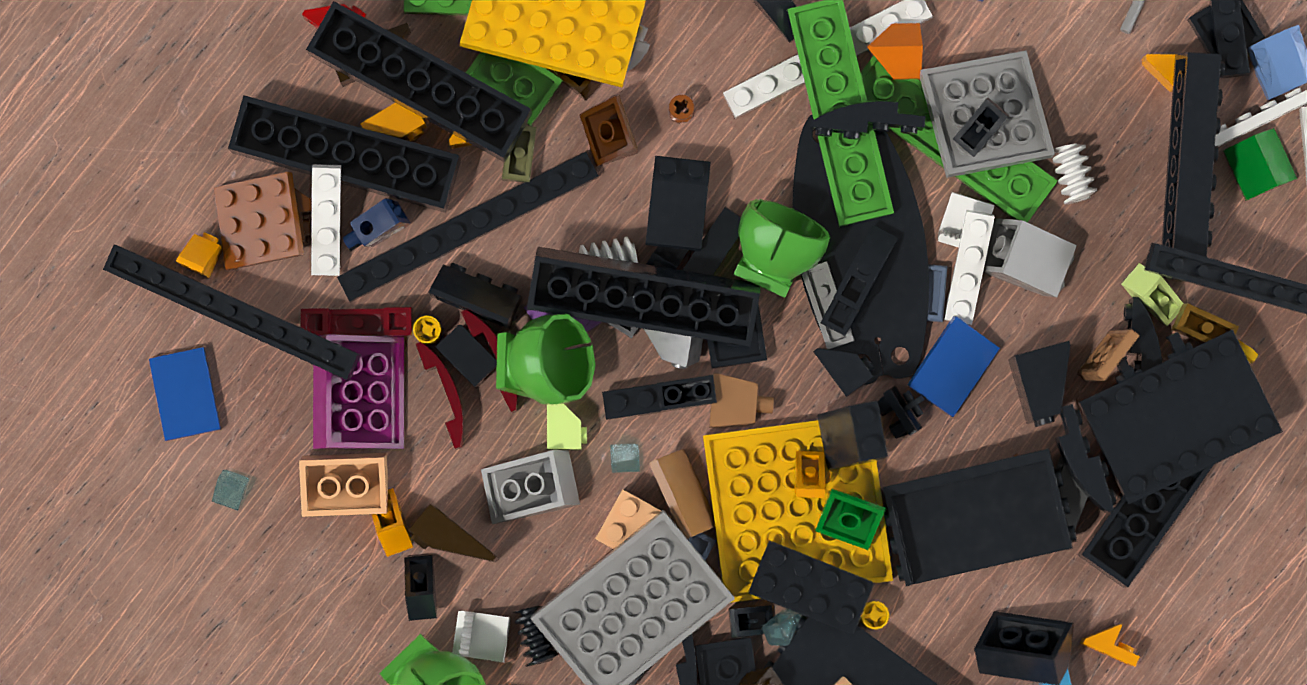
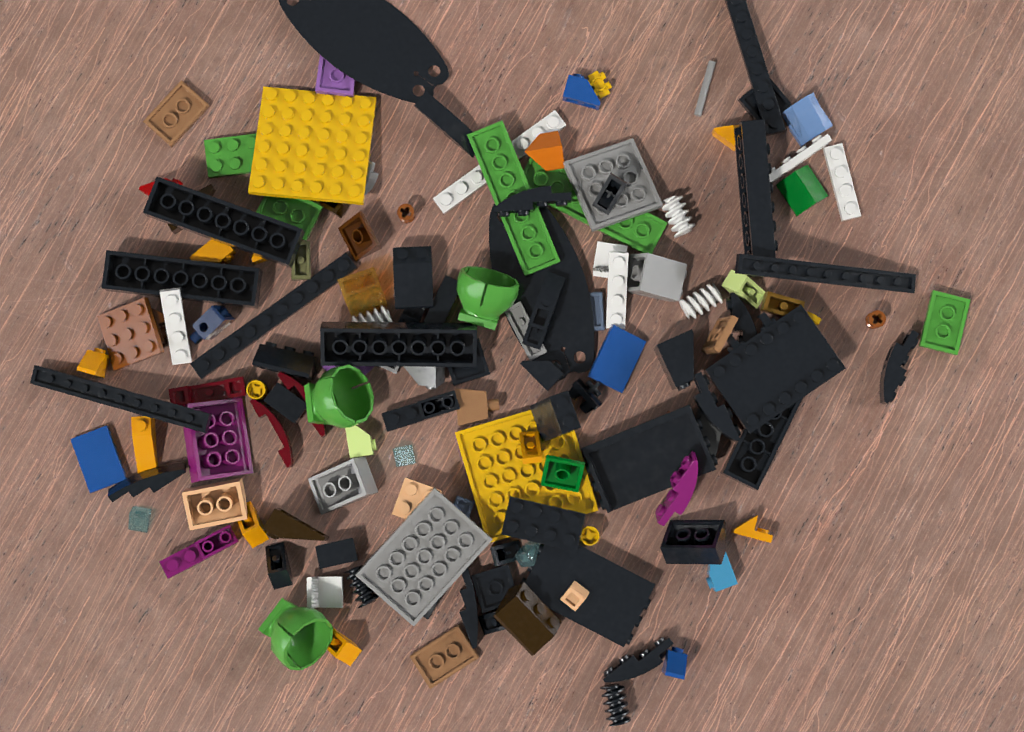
camera: 10 degrees left, 0 degrees up
medium nougat tile [649,449,715,539] -> none
none -> black slope [108,462,186,502]
none -> light orange slope [131,416,158,474]
none -> magenta slope [159,525,238,579]
none -> black panel [315,538,359,569]
none -> clear yellow slope [338,267,388,317]
none -> magenta slope [655,451,698,526]
none -> white piece [679,283,723,319]

